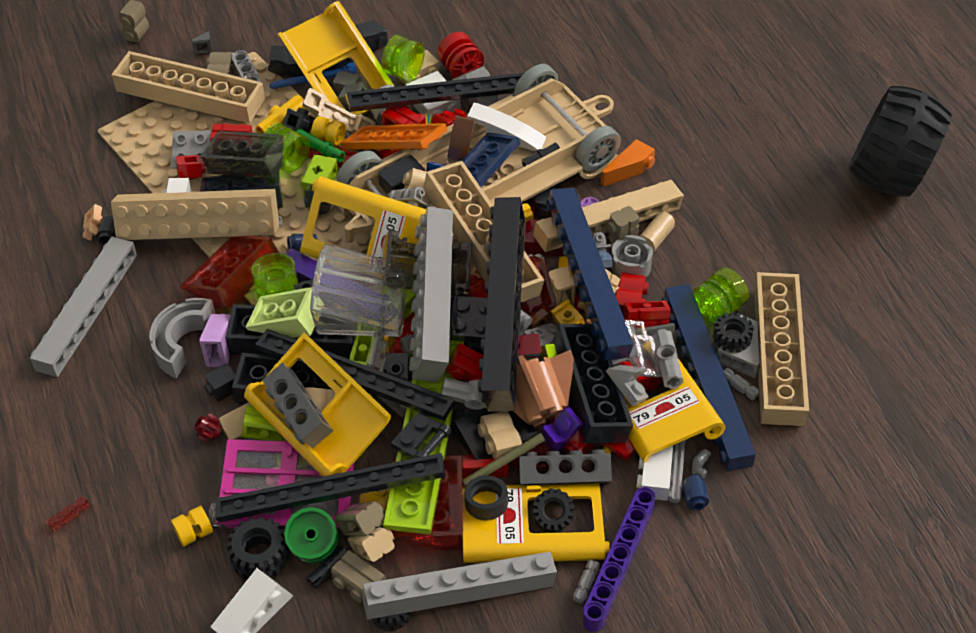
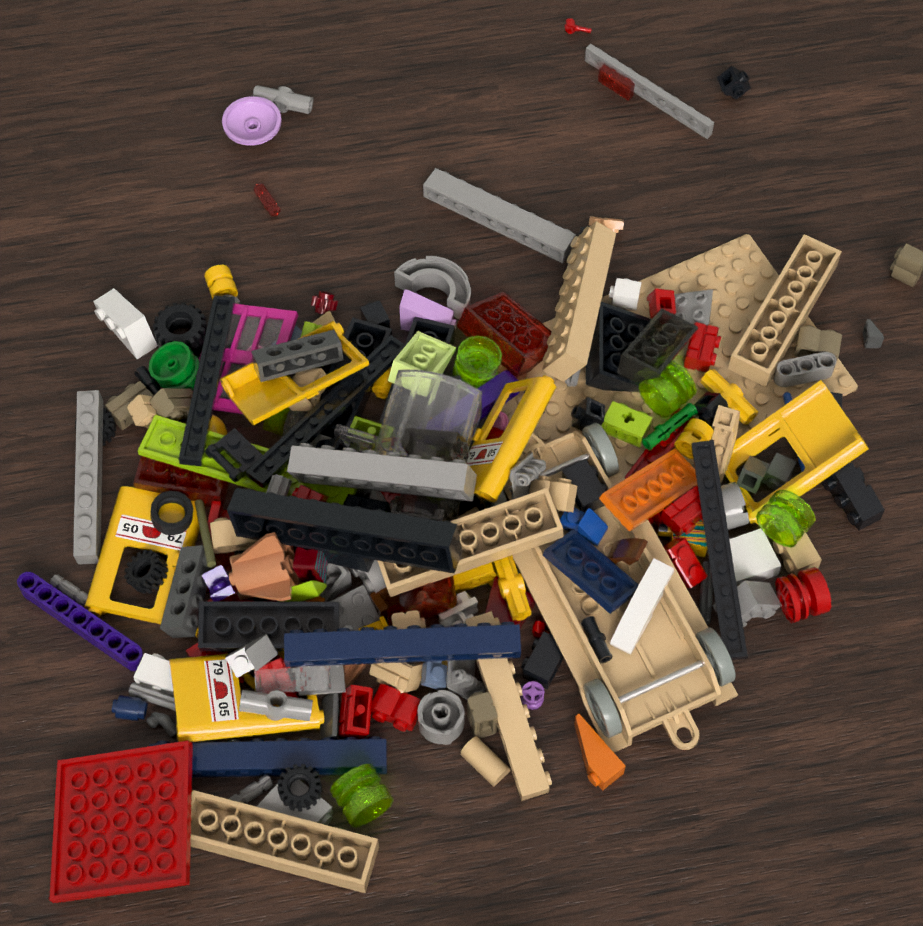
camera: 100 degrees right, 10 degrees up
none -> red plate [49,740,193,903]

